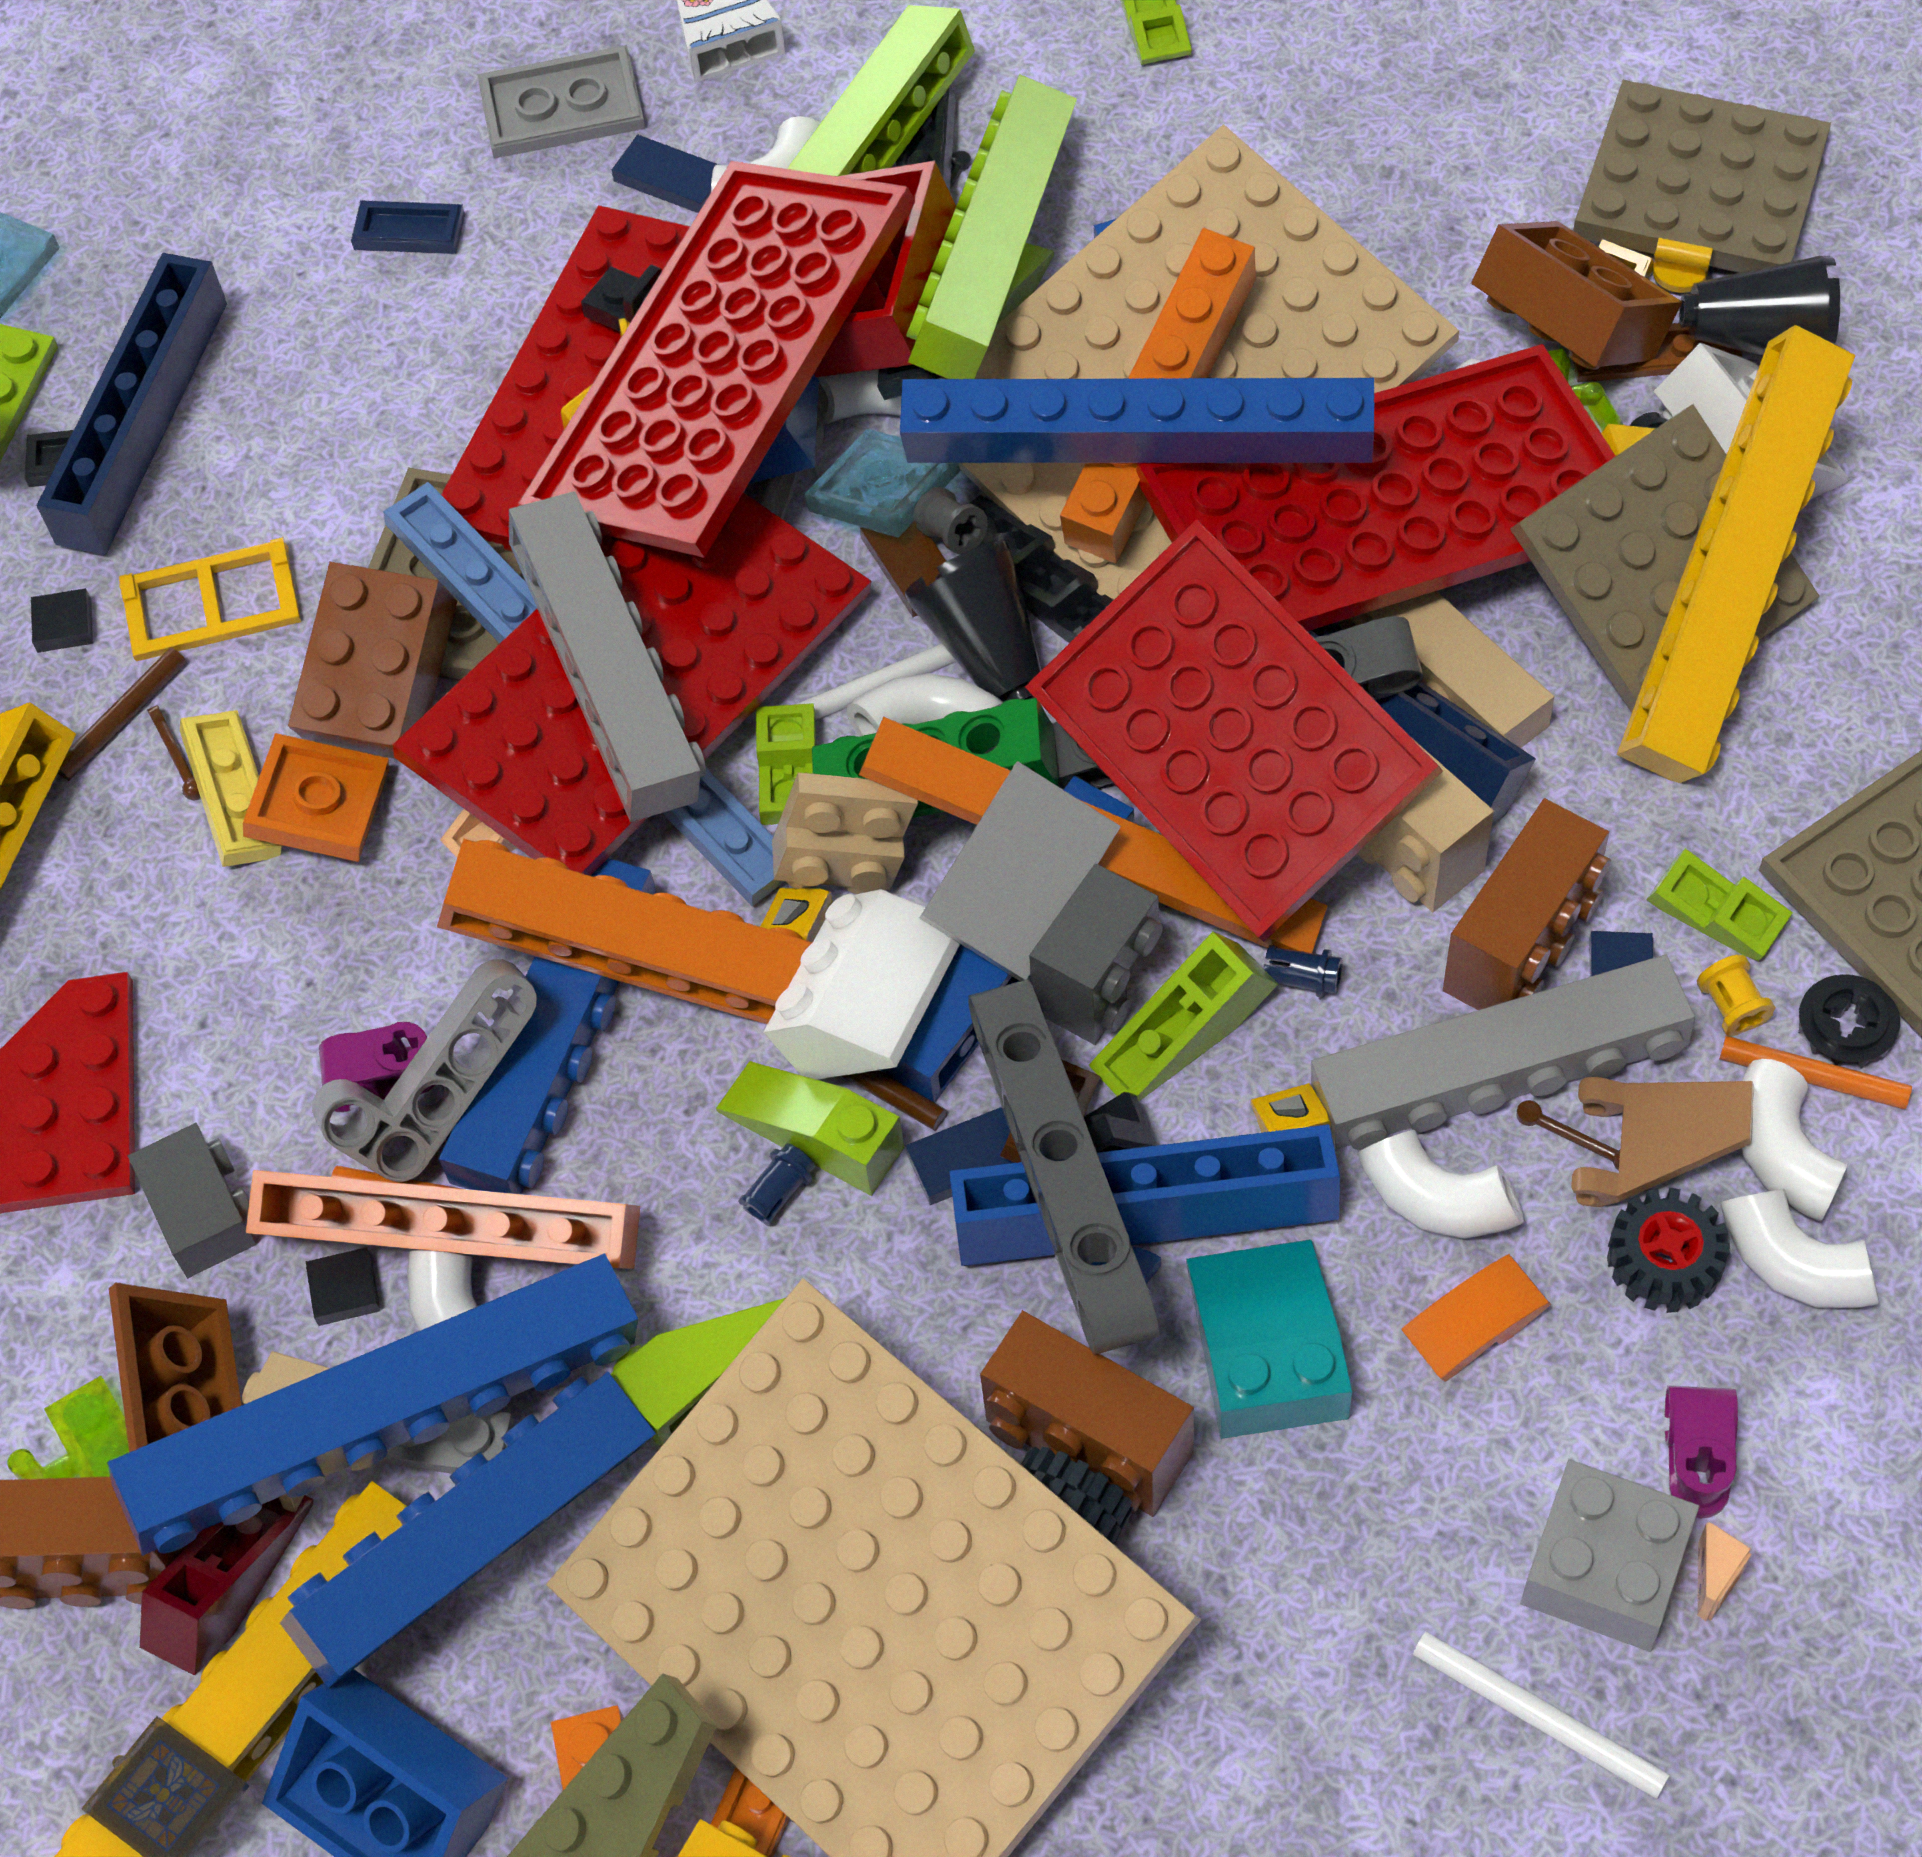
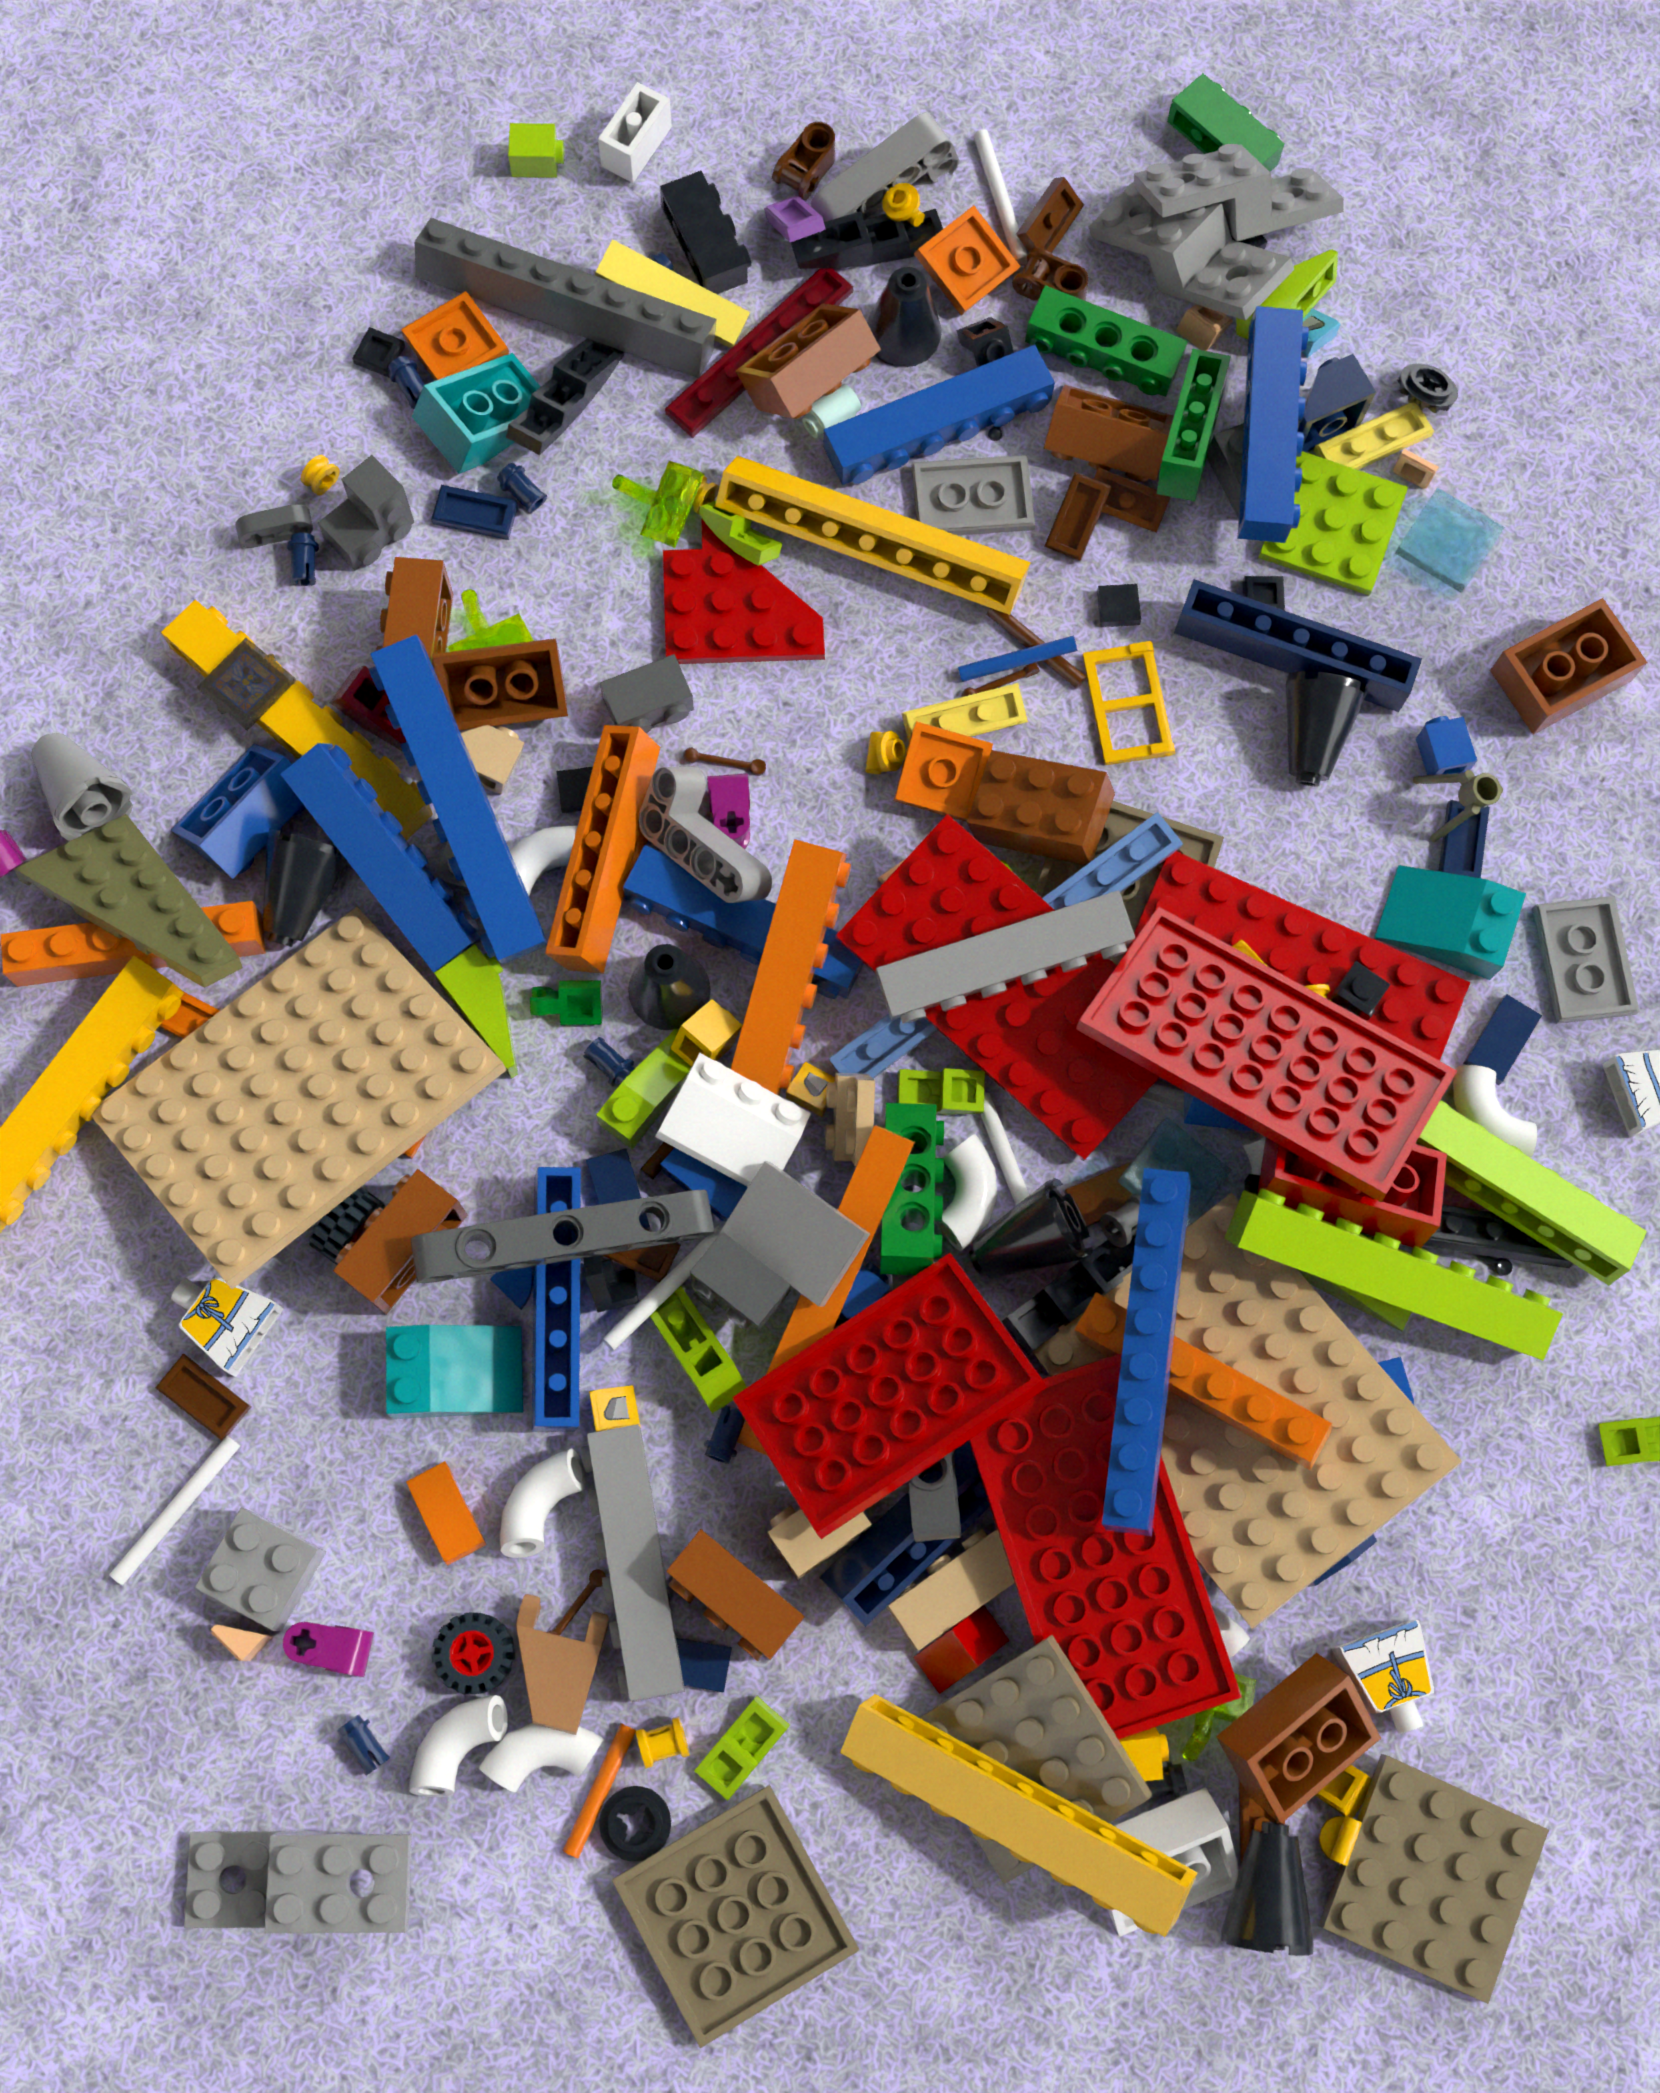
camera: 85 degrees right, 15 degrees up
none -> reddish brown tile [155,1353,252,1441]
none -> torso [171,1276,284,1377]
none -> black cone [262,829,348,947]
none -> dark blue pin [337,1714,390,1776]
none -> green plate [530,980,603,1025]
none -> white bar [602,1221,726,1351]
none -> black cone [628,944,711,1030]
none -> yellow brick [670,999,743,1067]
none -> reddish brown hinge [683,747,766,776]
none -> yellow plate [865,731,906,774]
none -> red slope [913,1605,1010,1694]
none -> blue bar [958,635,1078,682]
none -> black cone [1286,671,1368,787]
none -> torso [1331,1620,1434,1734]
none -> teal slope [1374,865,1526,980]
none -> olive plant [1413,770,1503,842]
none -> blue brick [1416,716,1478,775]
none -> dark orange brick [1490,598,1648,735]

